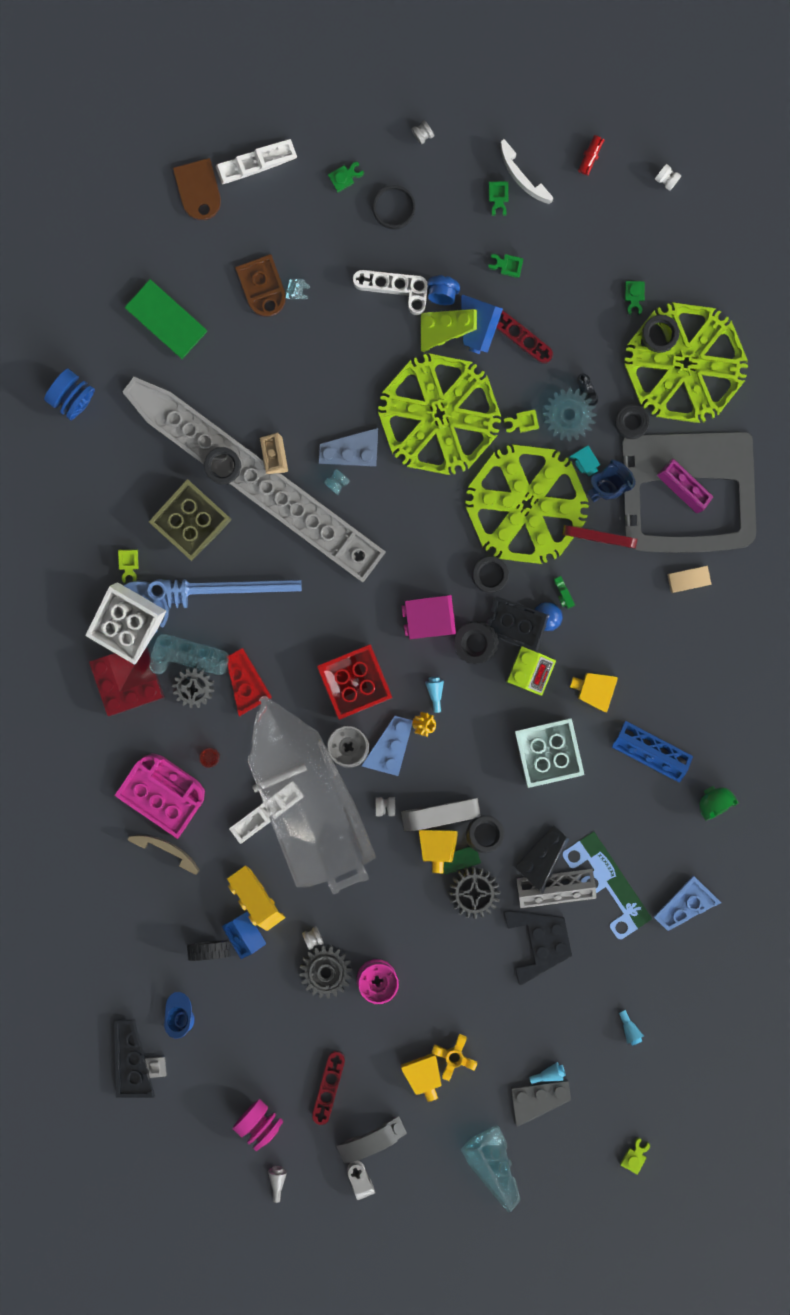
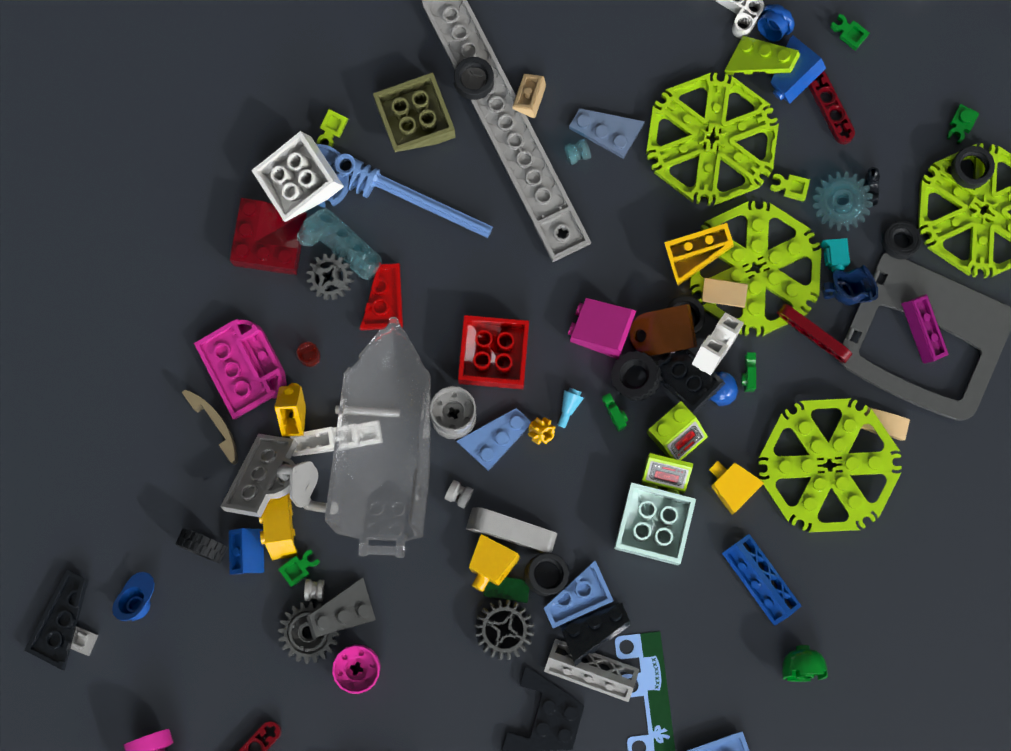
camera: 25 degrees right, 10 degrees down
none -> light grey plate [221,434,335,518]
none -> yellow torso [275,383,306,437]
none -> green plate [278,550,320,587]
none -> dark grey wing [306,578,376,638]
none -> medium blue wing [544,561,613,628]
none -> green plate [601,393,628,432]
none -> reddish brown tile [630,304,697,355]
none -> slope [641,453,693,494]
none -> yellow wedge [664,223,734,286]
none -> white arch [692,312,744,375]
none -> tan slope [701,278,748,308]
none -> lime plate [758,398,902,533]

